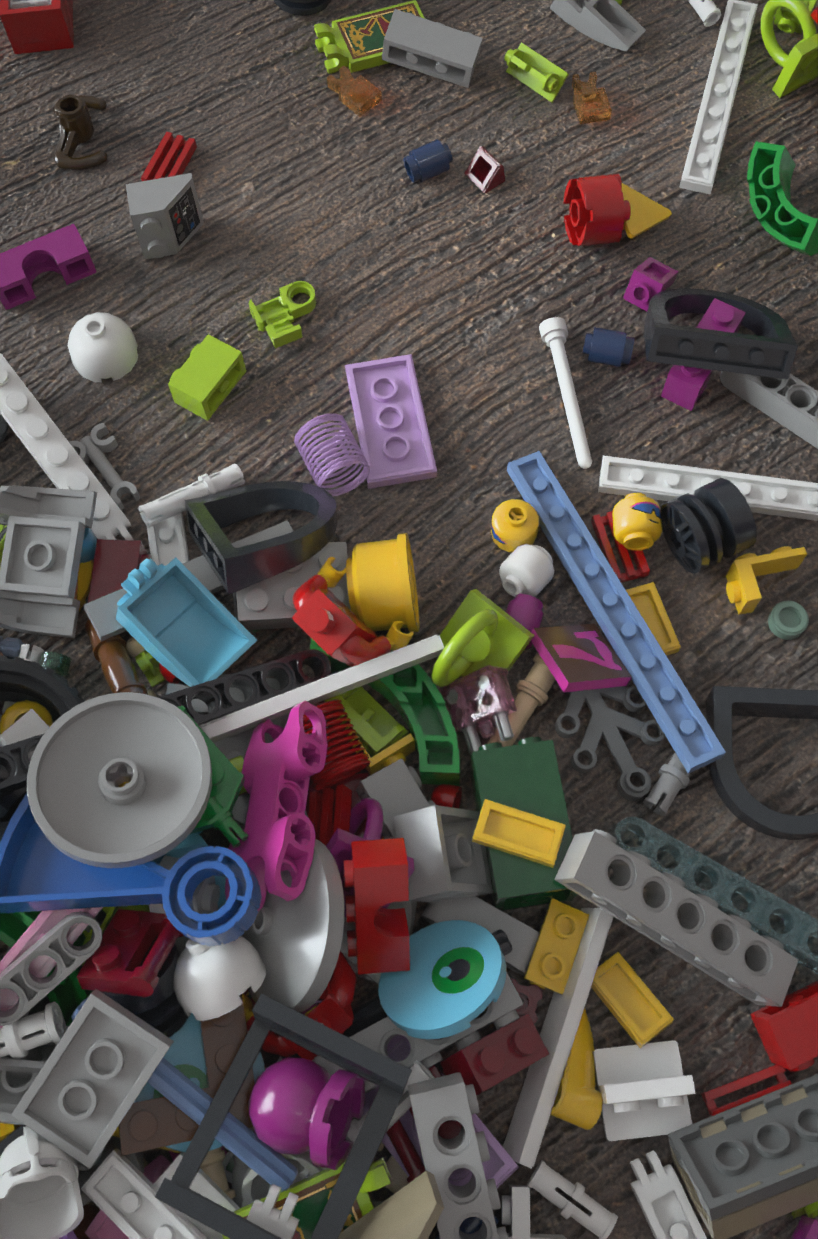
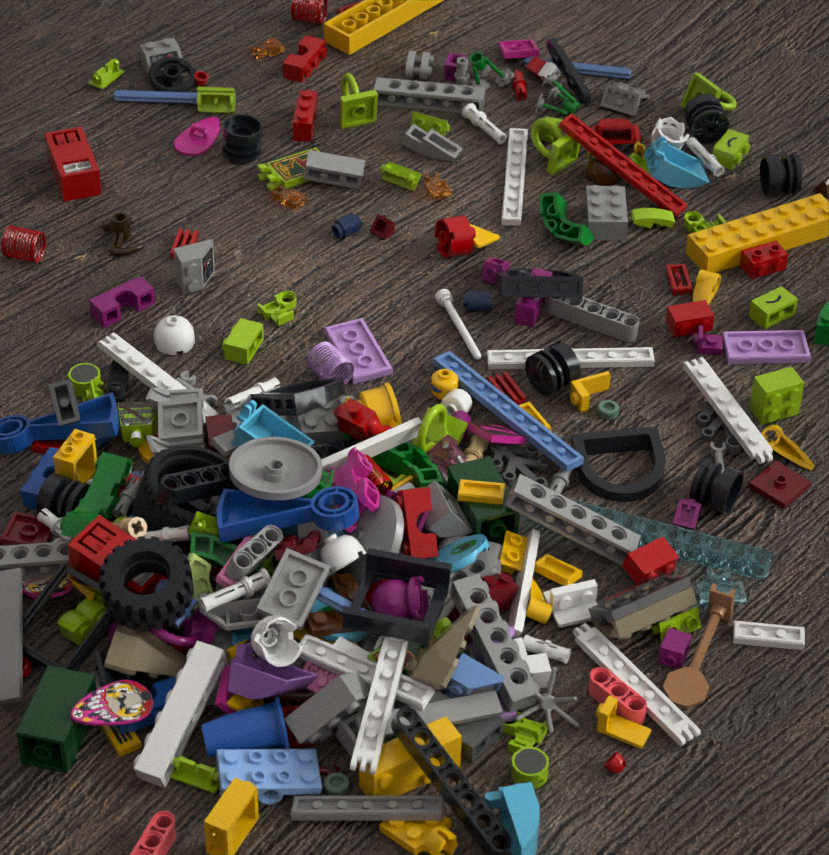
camera: 15 degrees left, 25 degrees down
yellow head [612,493,662,550] -> none

